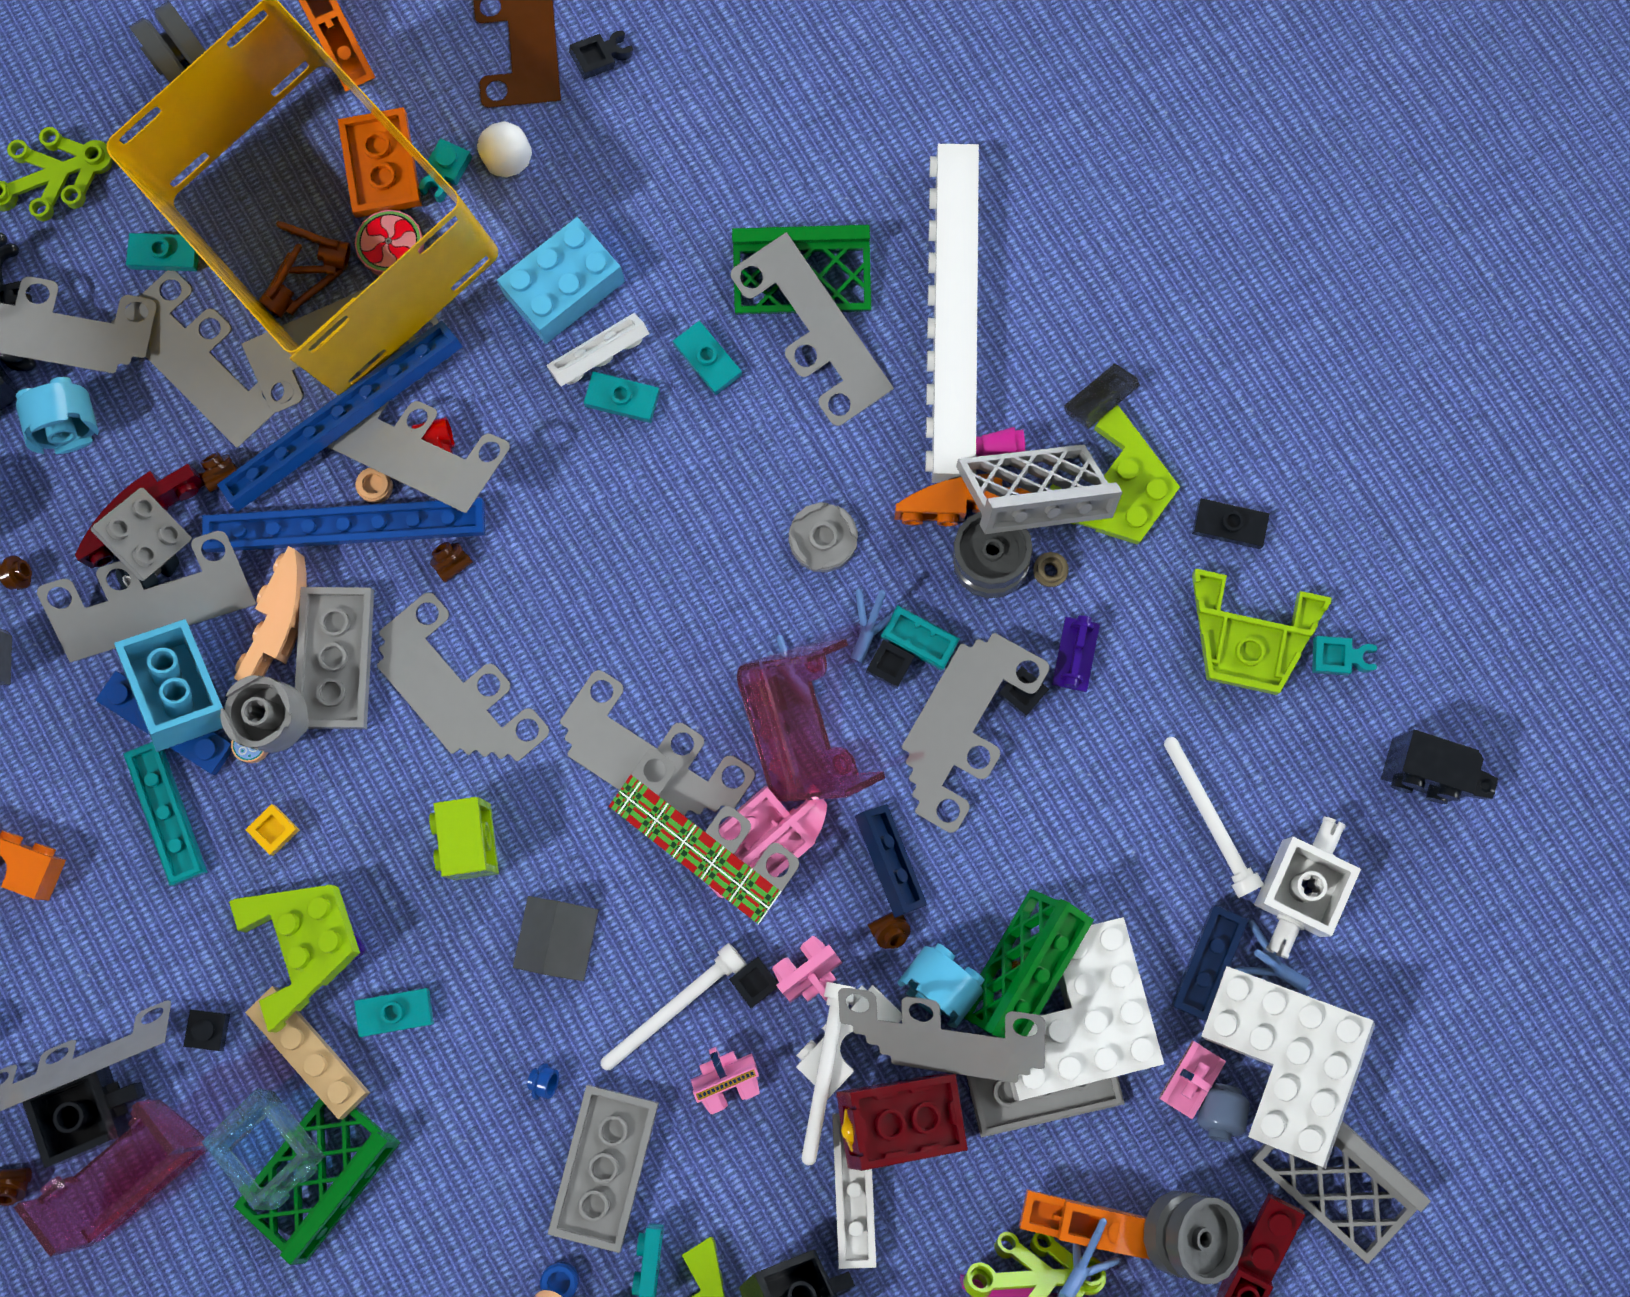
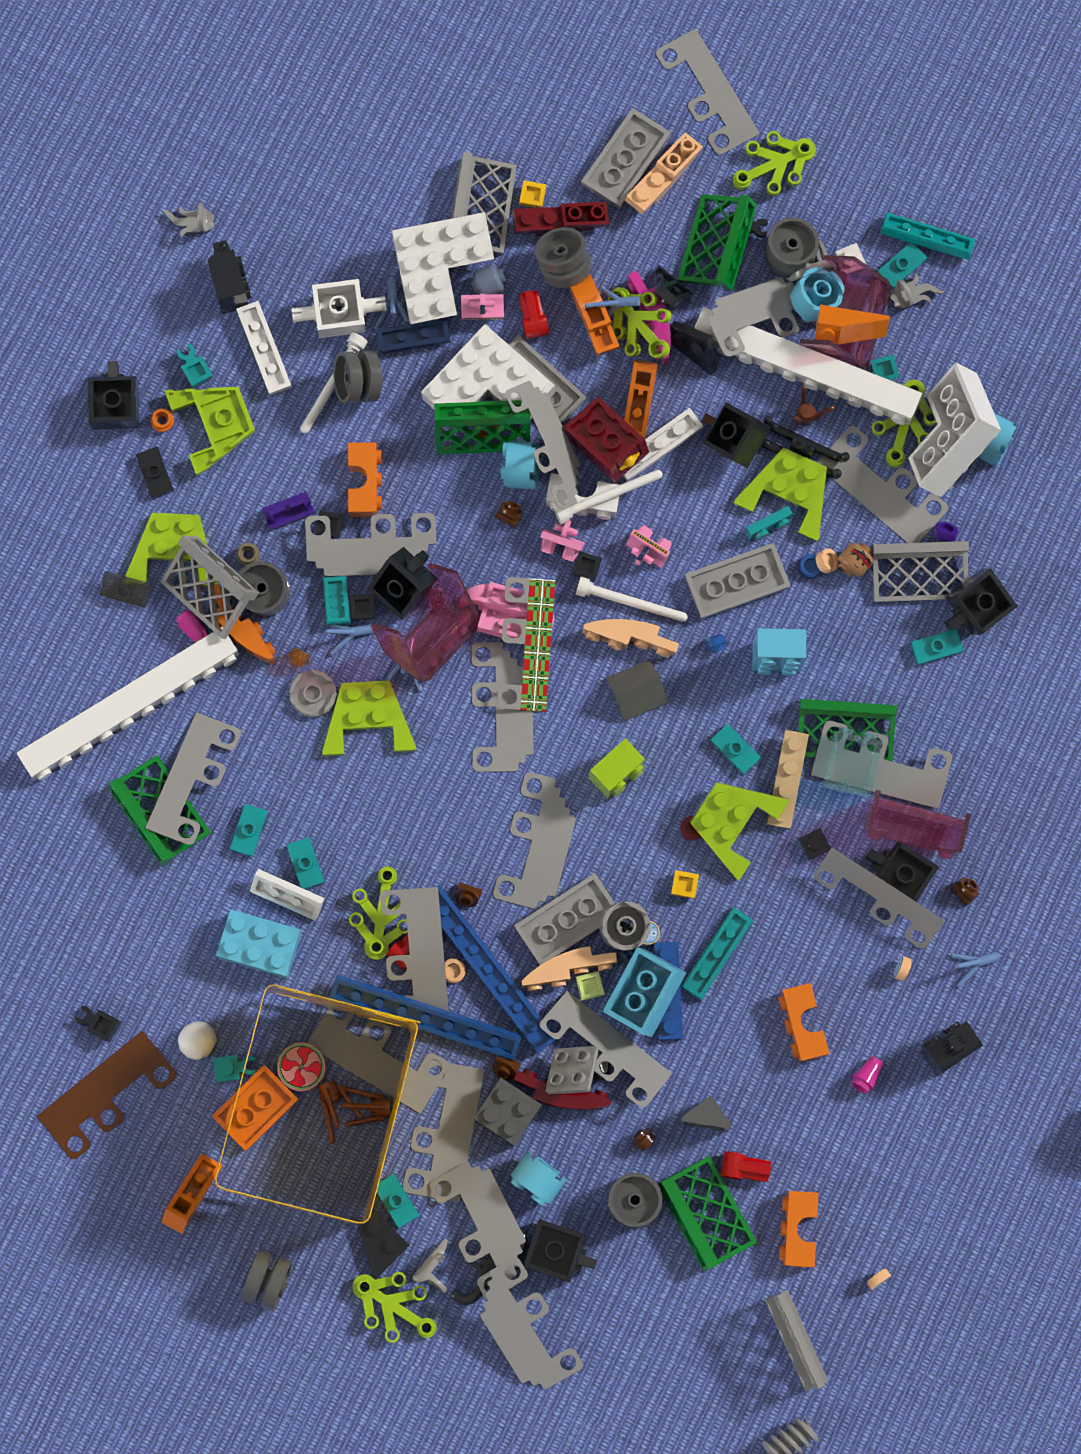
camera: 130 degrees left, 0 degrees up
dark blue plate [855,804,927,917] -> none
none -> black hinge [88,361,139,430]
none -> orange plate [150,409,174,432]
none -> light grey piece [163,202,215,238]
none -> white plate [236,301,292,396]
none -> clear orange plate [287,648,310,668]
none -> lime wing [322,680,416,756]
none -> dark grey wheel [333,350,382,404]
none -> orange arch [348,442,382,518]
none -> lime plant [349,866,408,960]
none -> black wing [358,1210,410,1279]
none -> black hinge [368,547,438,620]
none -> light grey piece [412,1239,448,1293]
none -> dark grey brick [474,1078,542,1147]
none -> yellow plate [519,180,547,208]
none -> red piece [519,290,549,340]
none -> yellowish green tile [575,971,605,1001]
none -> light nougat slope [582,619,679,658]
none -> orange slope [624,360,658,438]
none -> dark red tile [680,816,701,841]
none -> medium azure brick [752,628,806,676]
none -> light grey piece [811,721,952,809]

